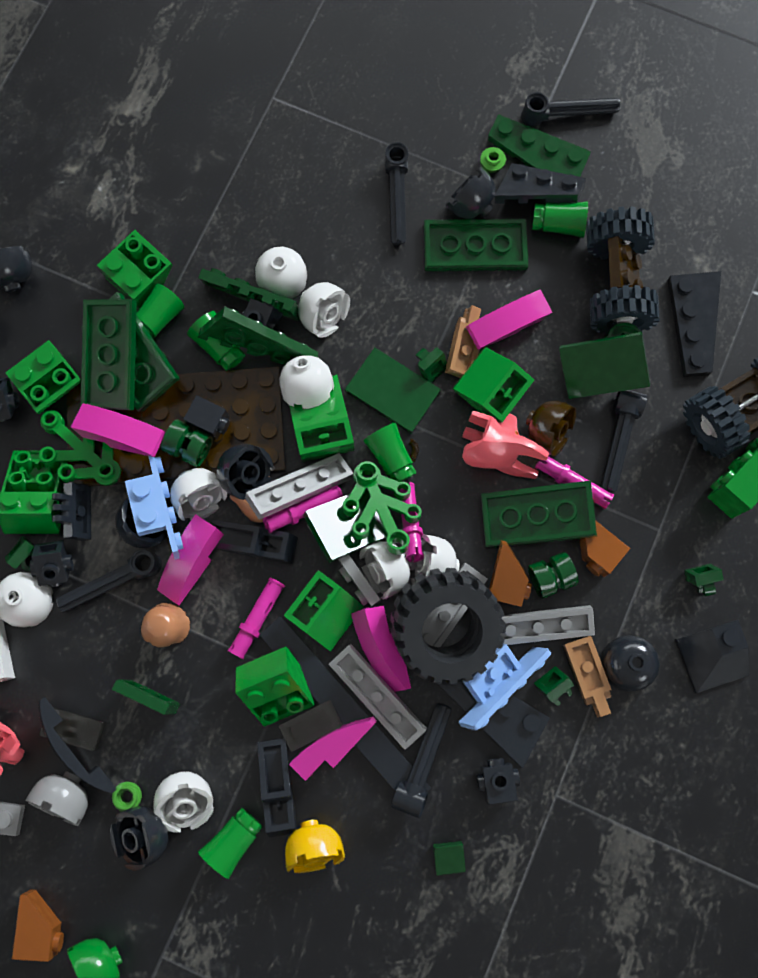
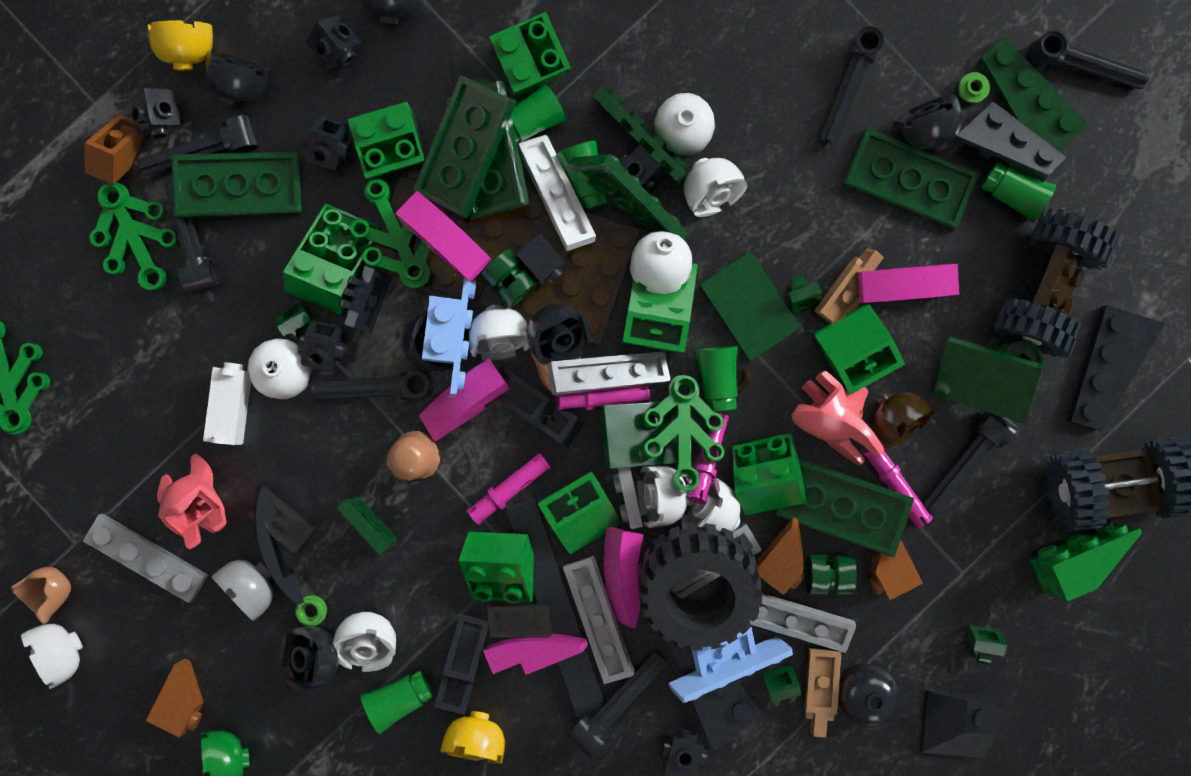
camera: 20 degrees right, 10 degrees up
none -> white plate [518,135,596,251]
none -> green slope [732,433,806,516]

